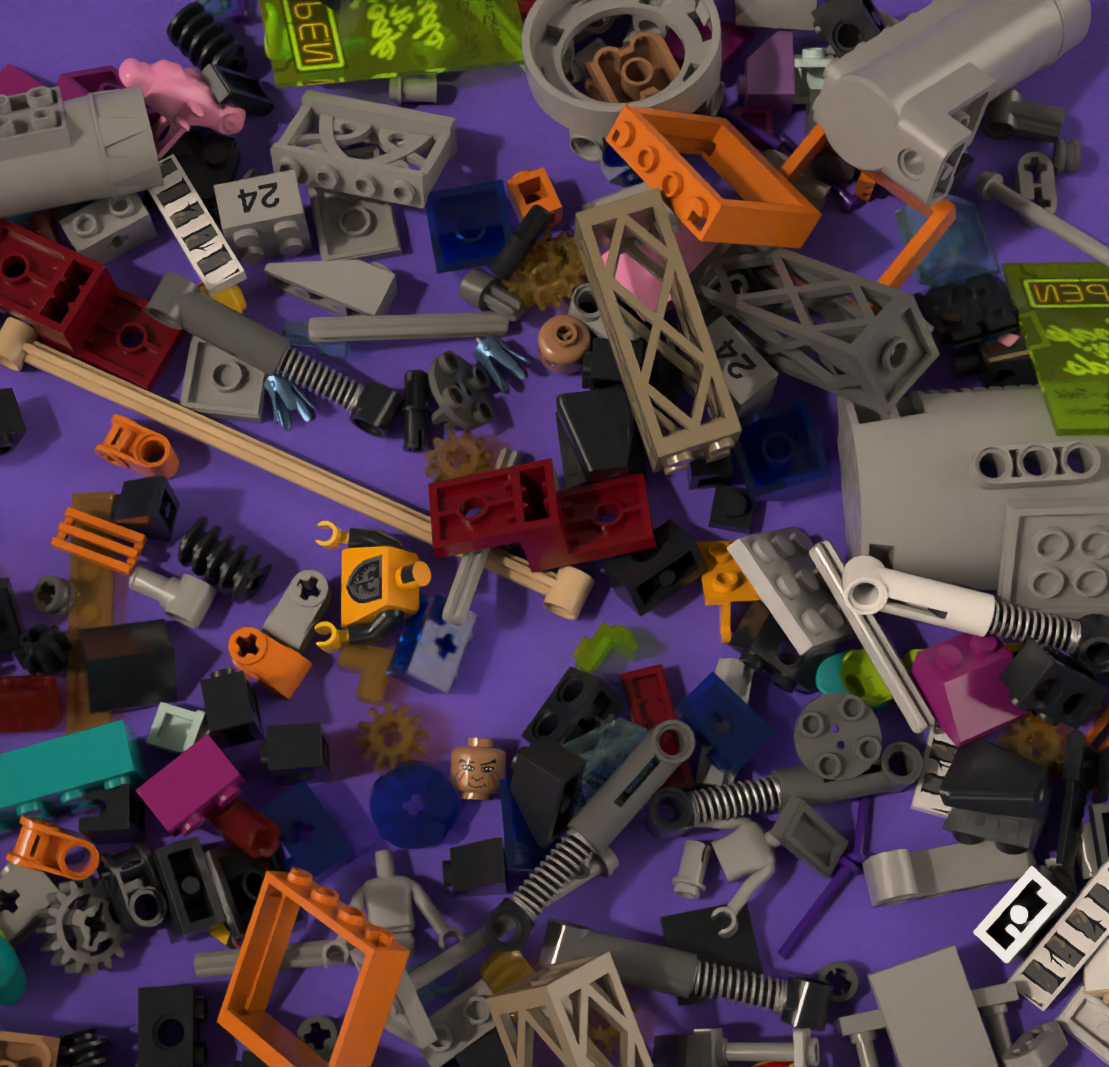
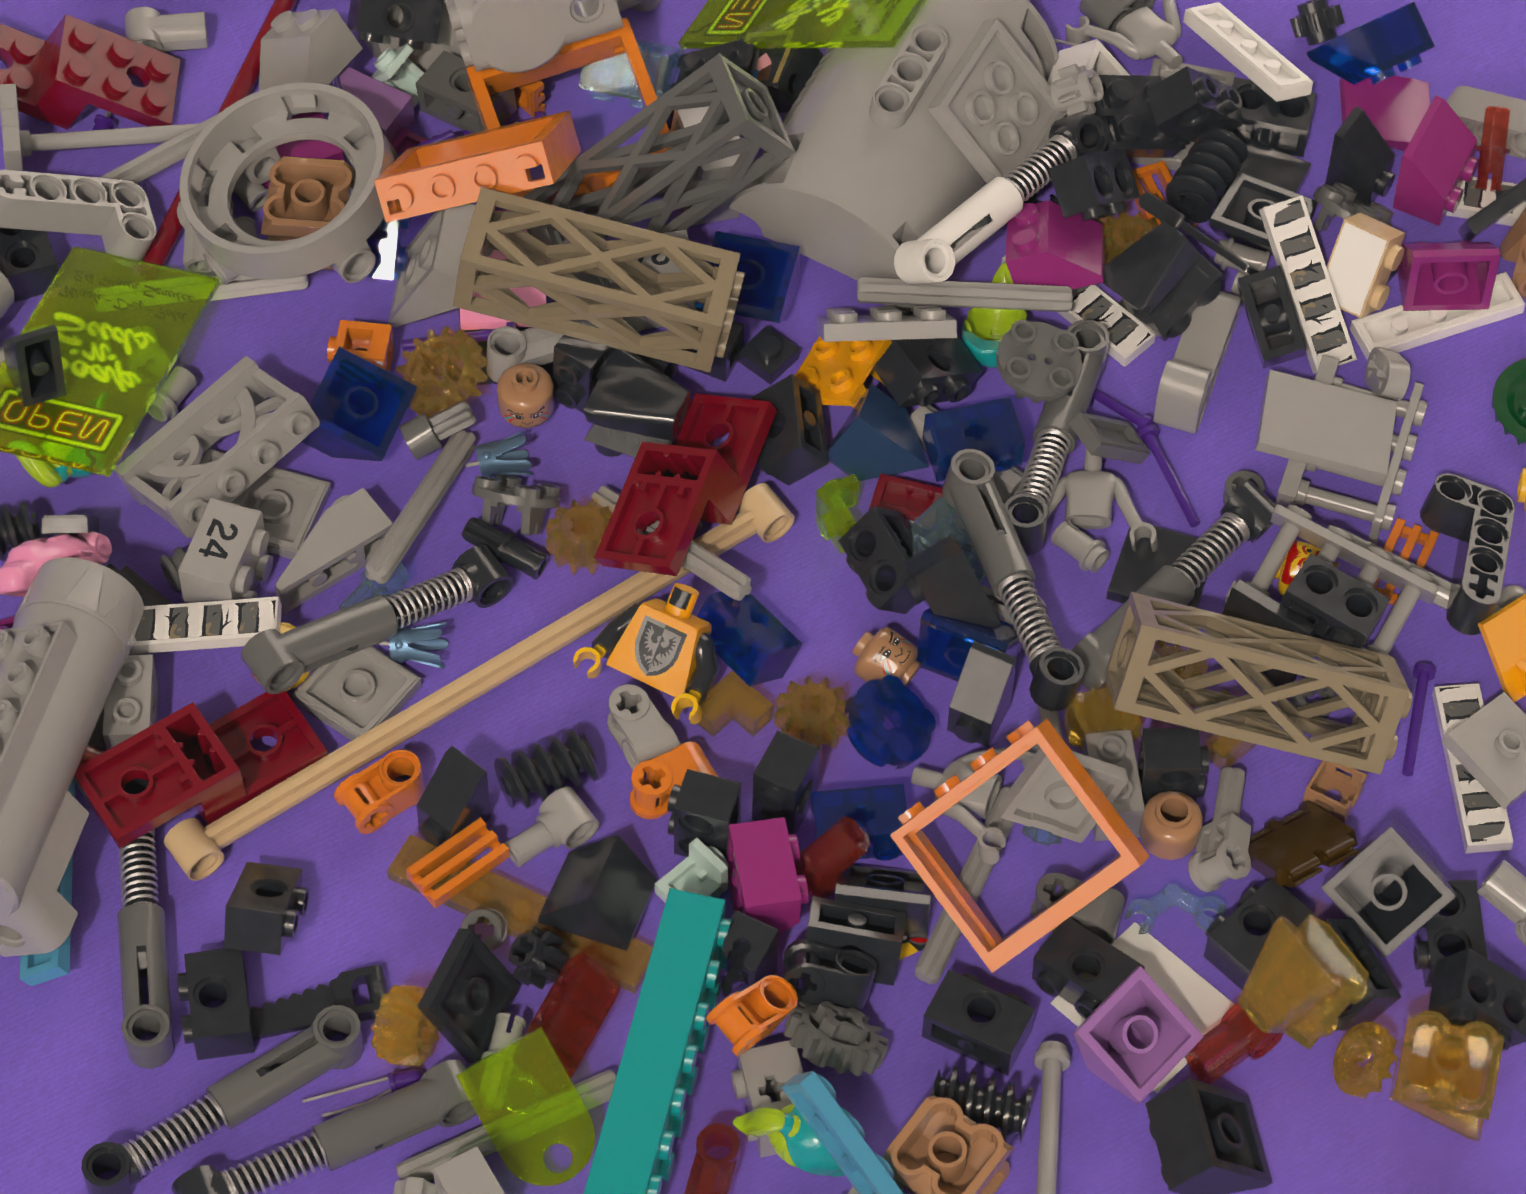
camera: 60 degrees left, 15 degrees down
black axle [487,204,553,282] -> none
none -> dark blue slope [827,384,929,482]

